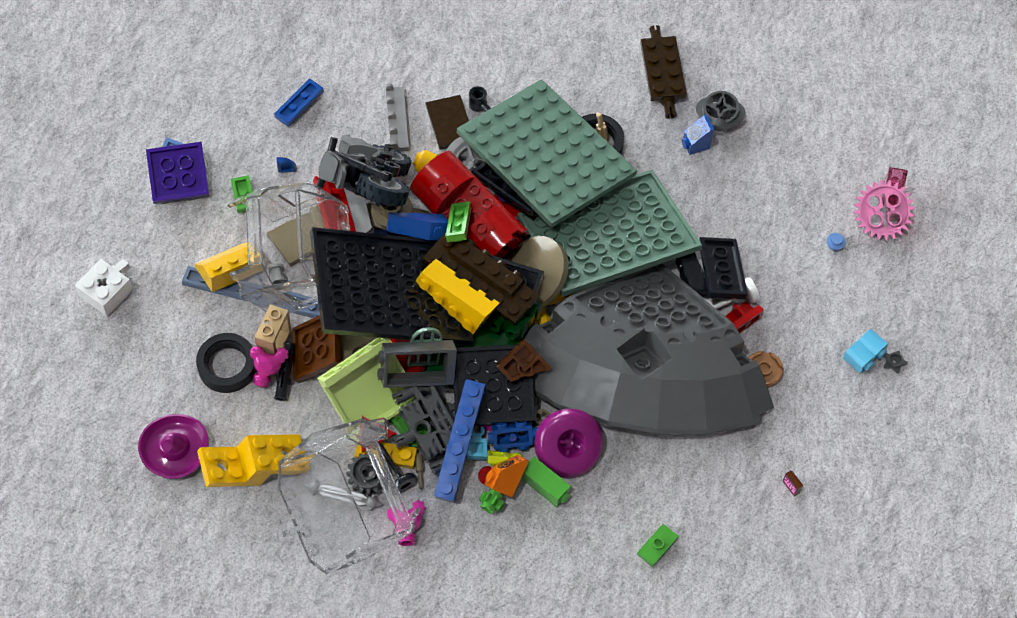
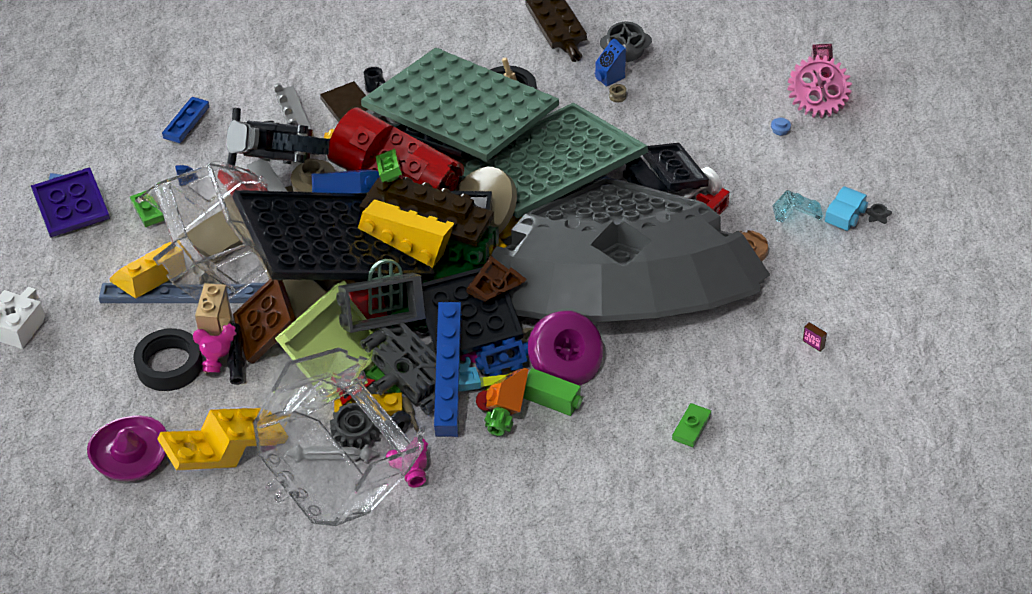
camera: 10 degrees left, 15 degrees down
none -> dark tan bush [609,84,626,102]
none -> clear light blue bracket [772,190,823,223]

